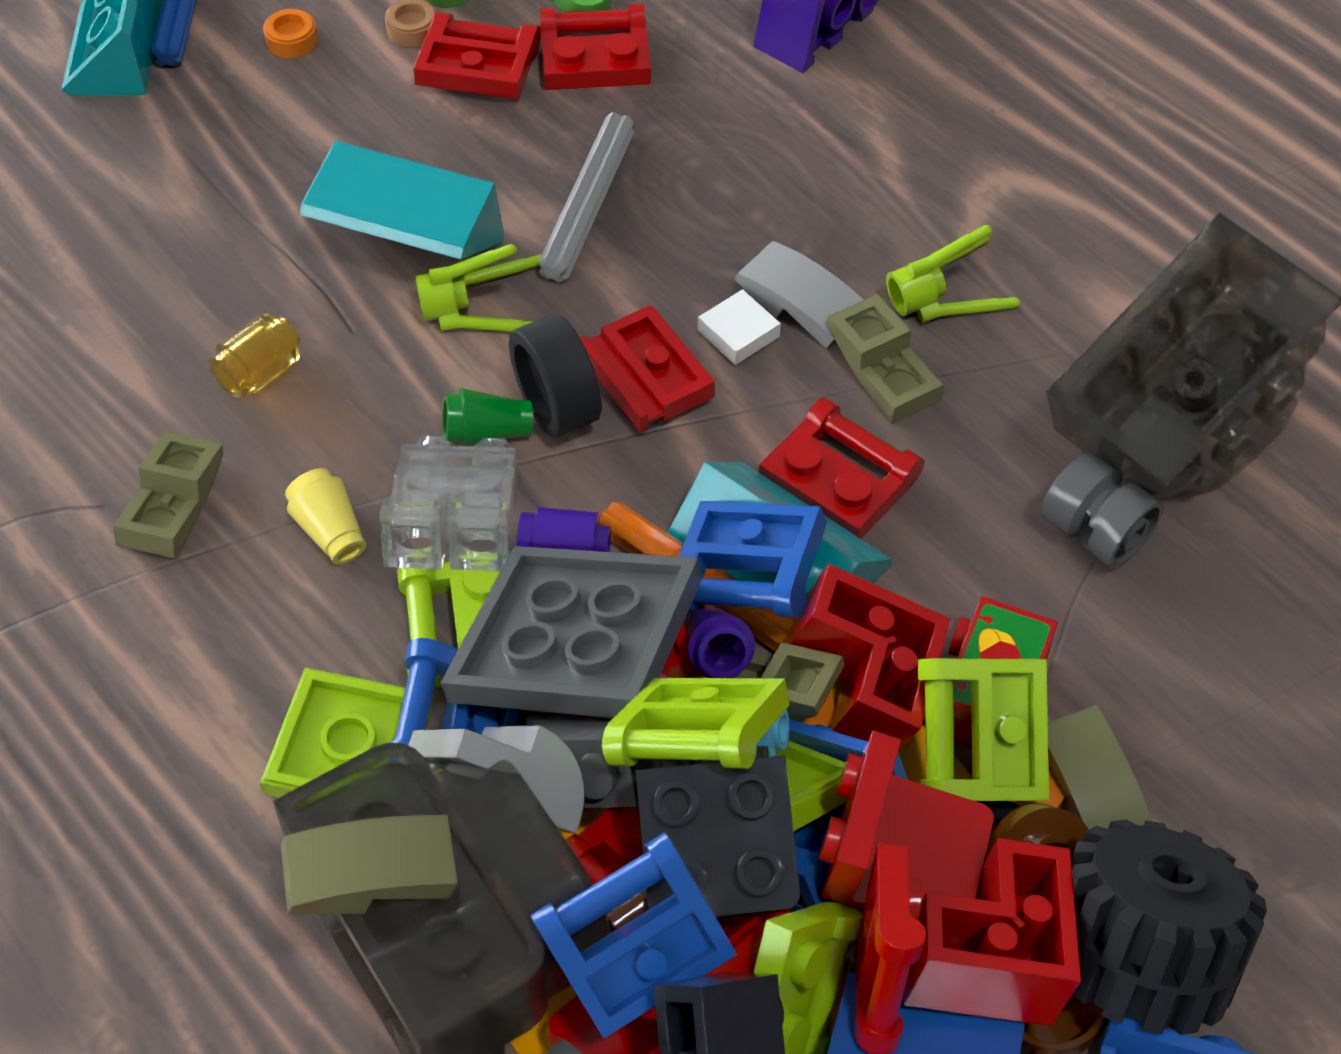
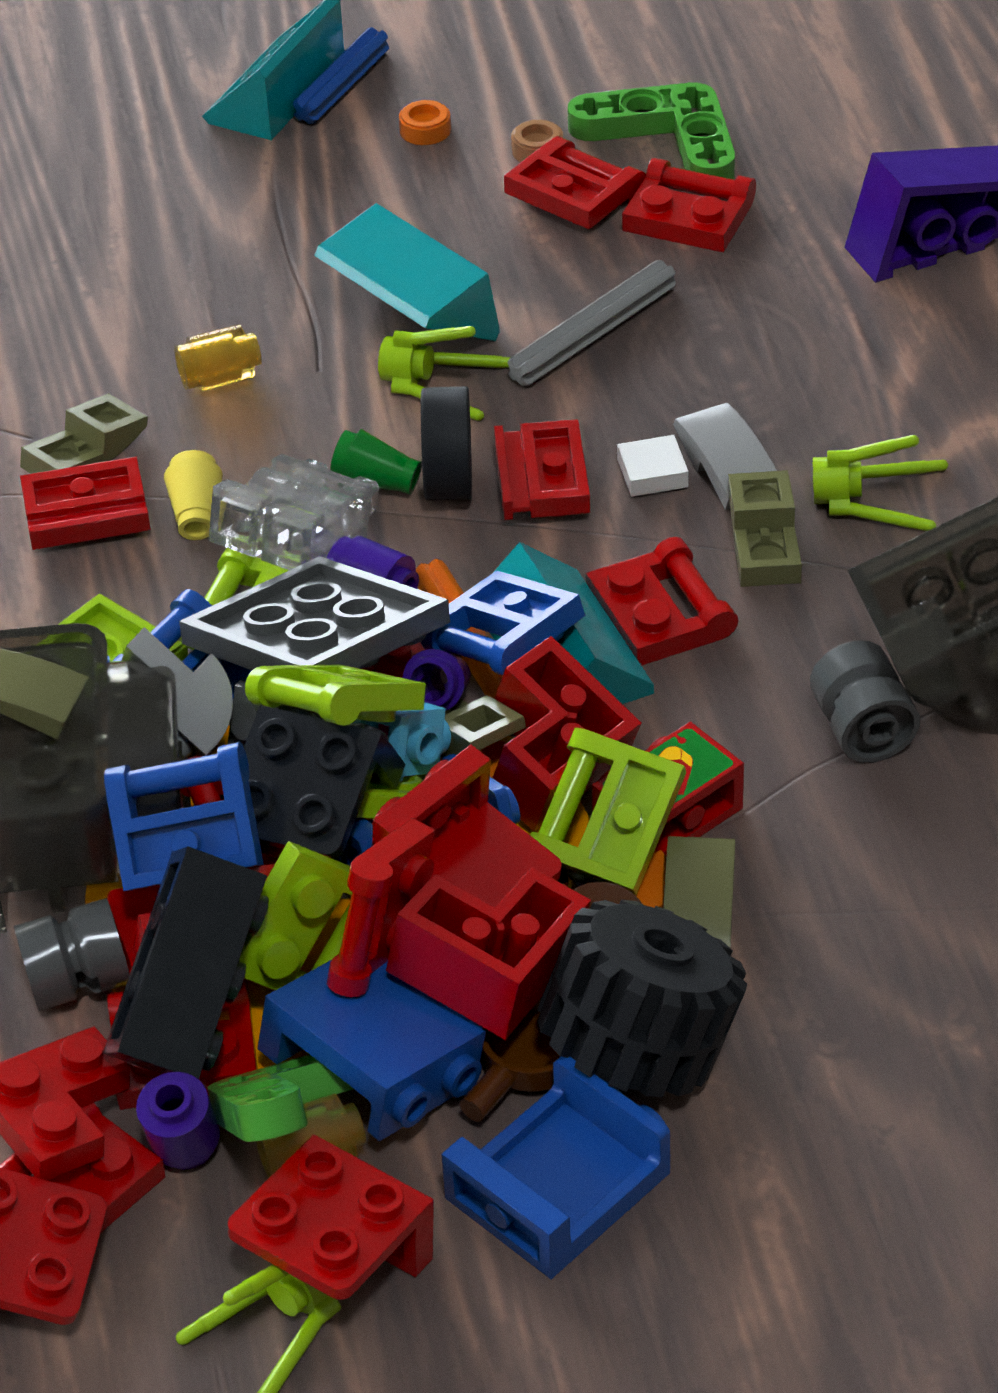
camera: 30 degrees right, 10 degrees down
none -> red plate [20,456,151,550]

